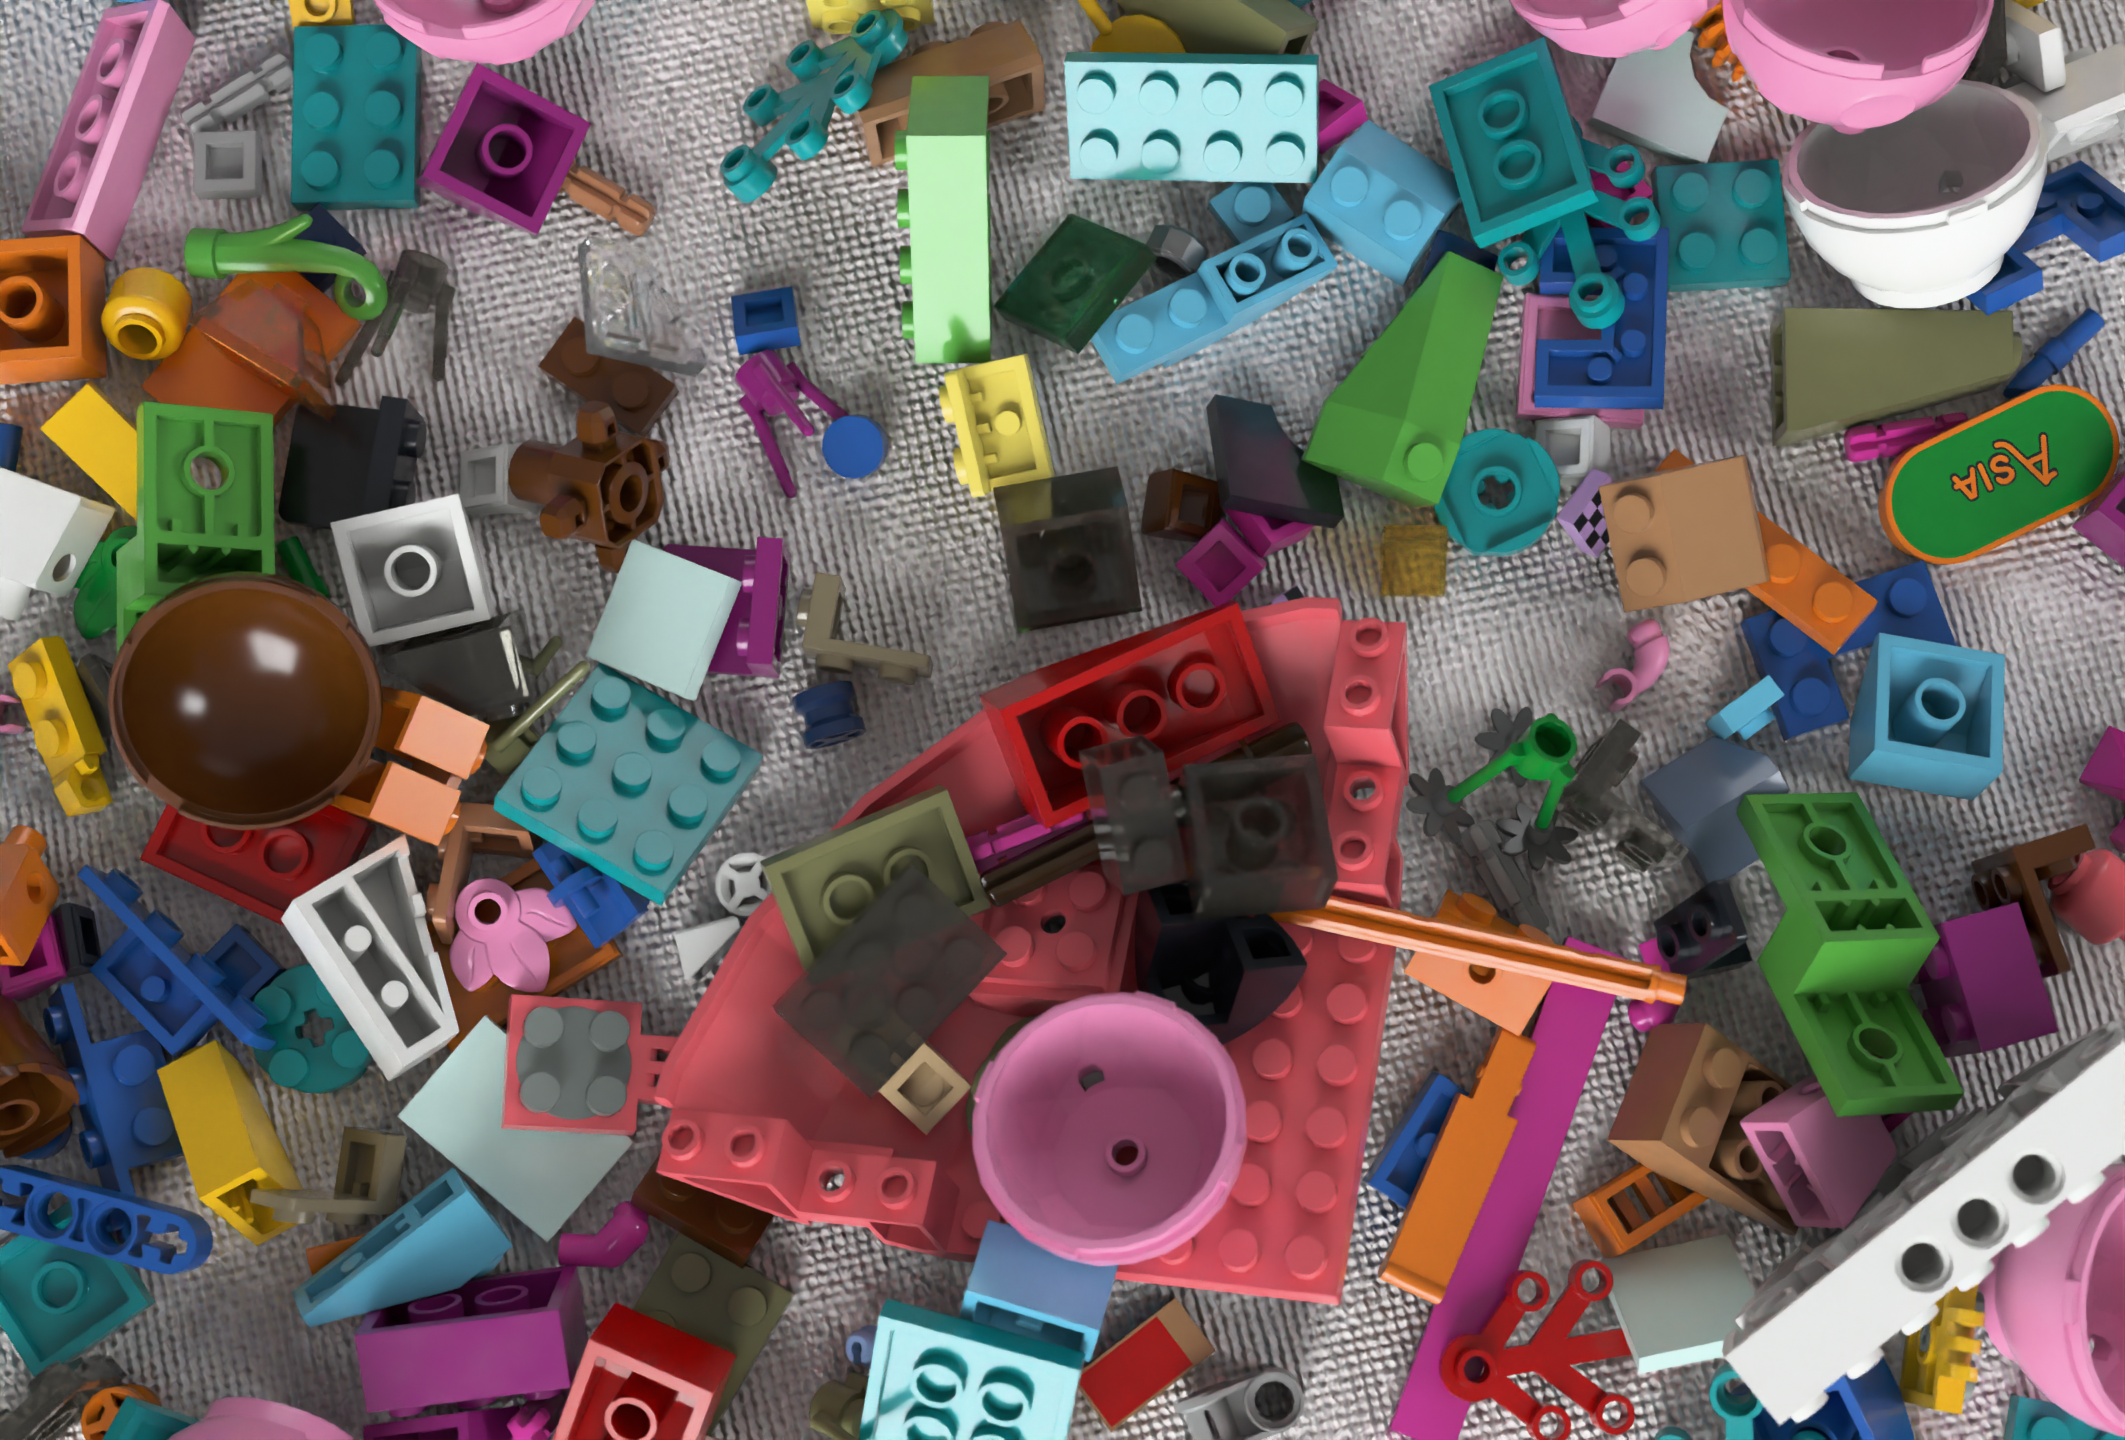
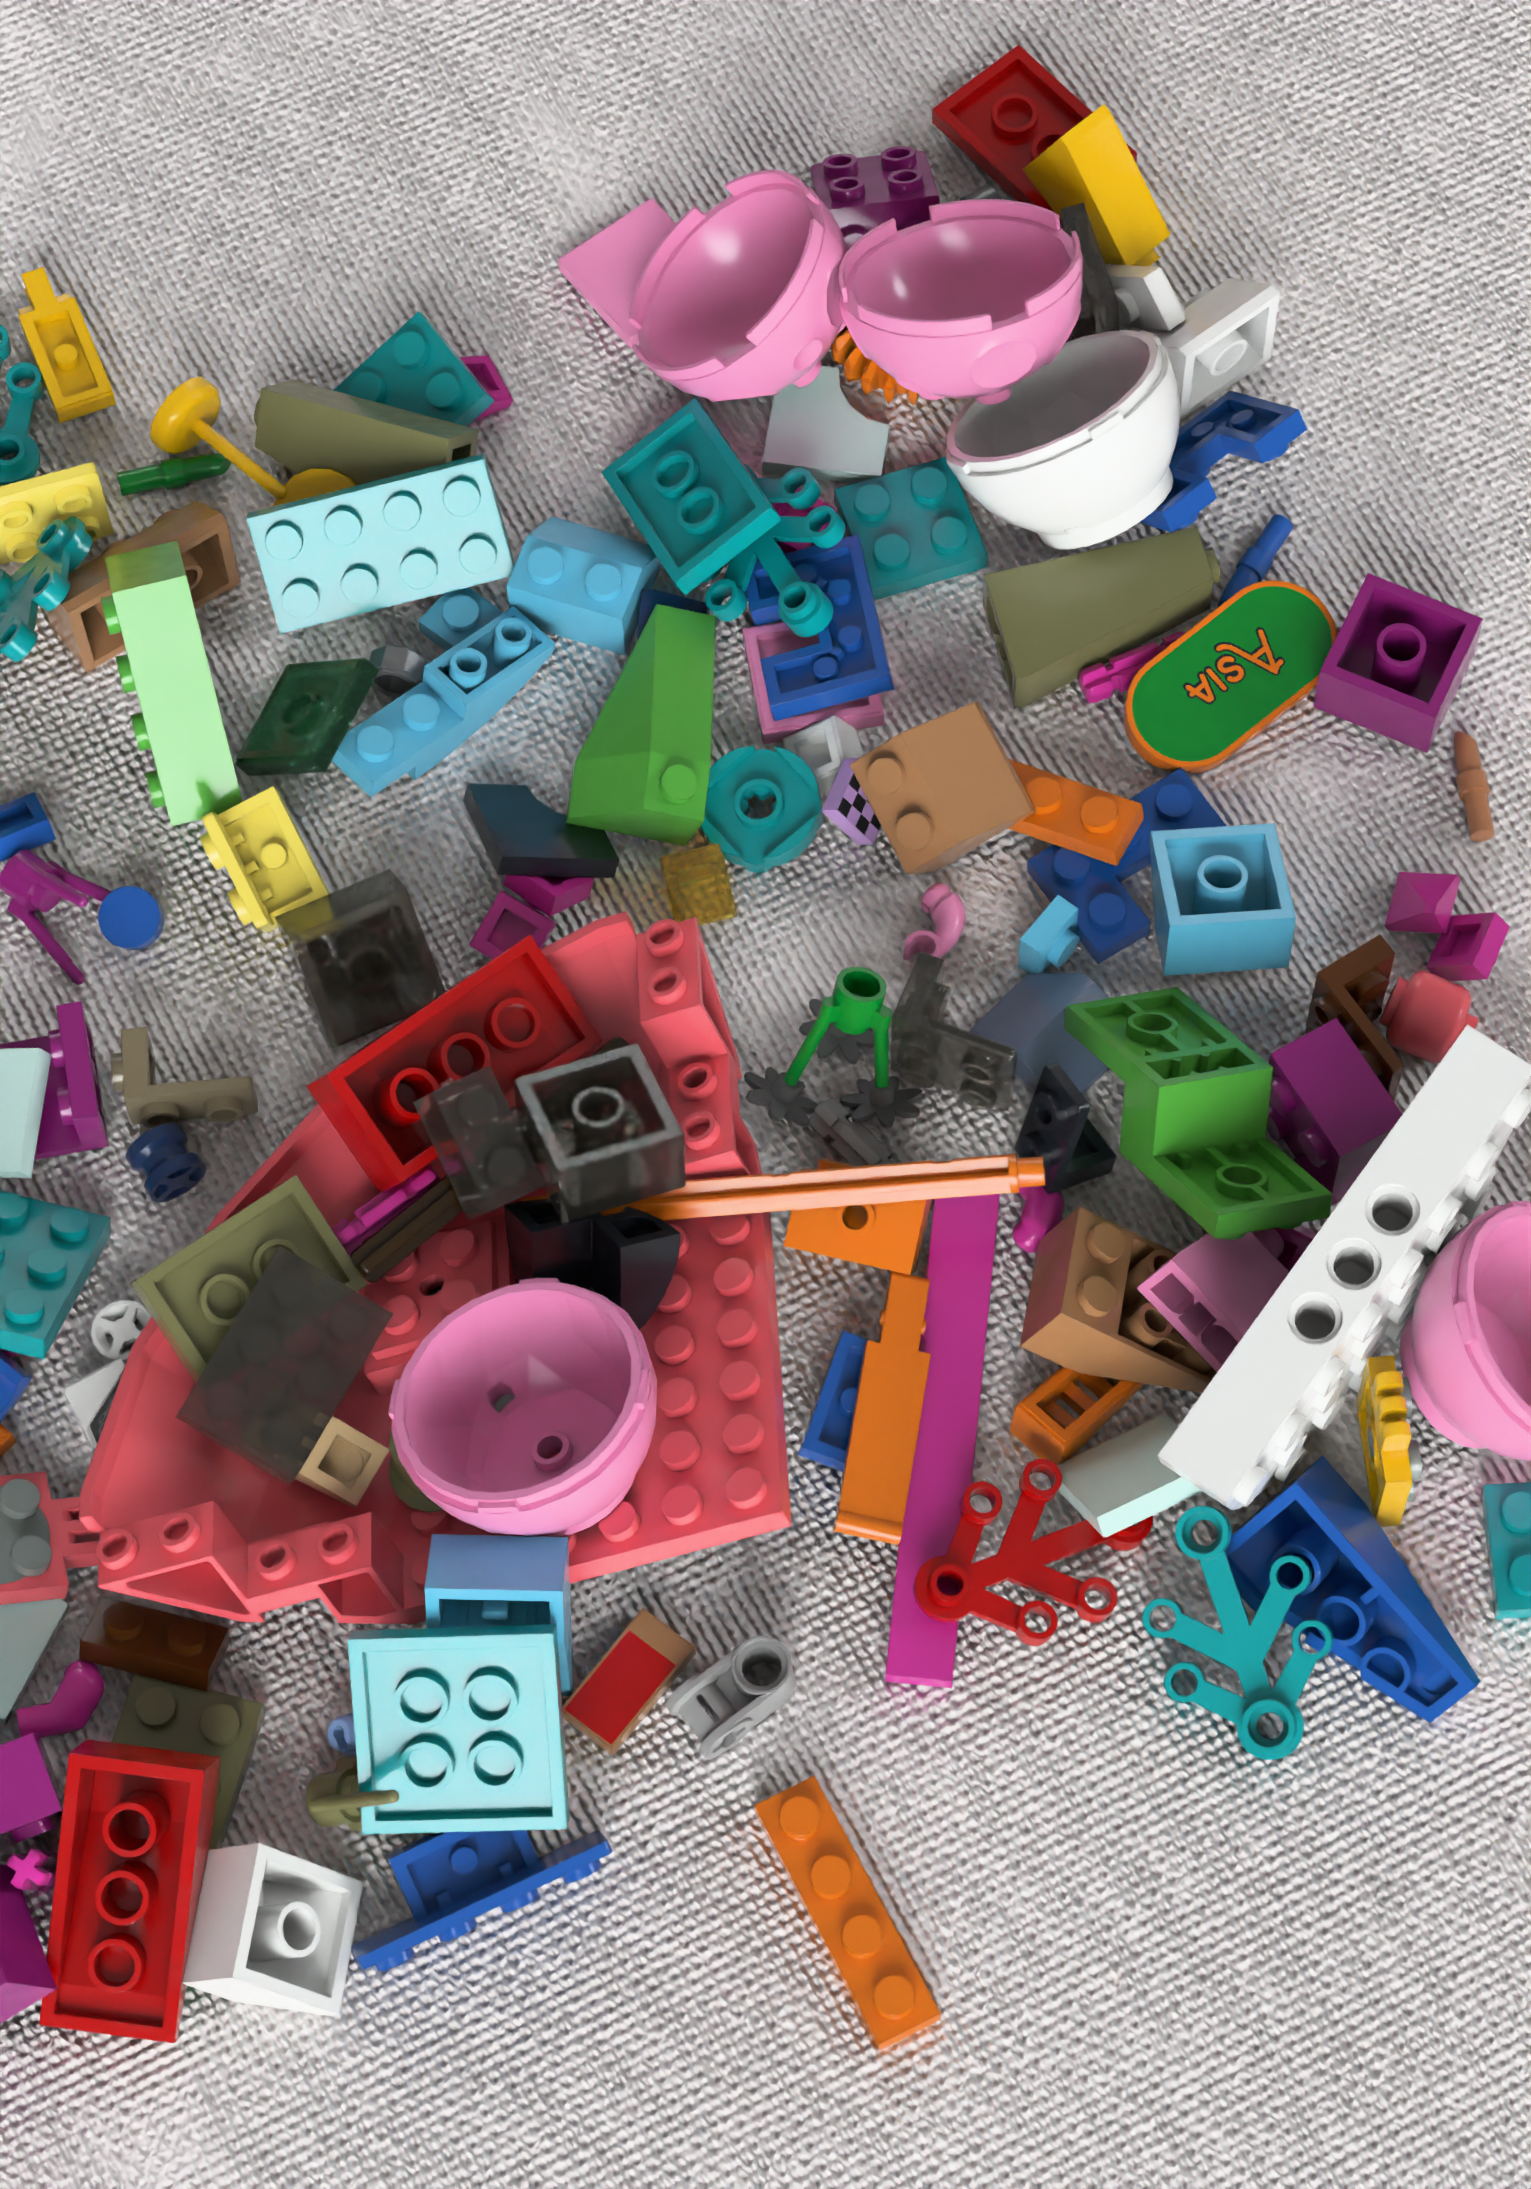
camera: 15 degrees left, 15 degrees down
reddish brown slope [1141,468,1222,543] -> none
dark pink plate [1319,79,1368,155] -> none

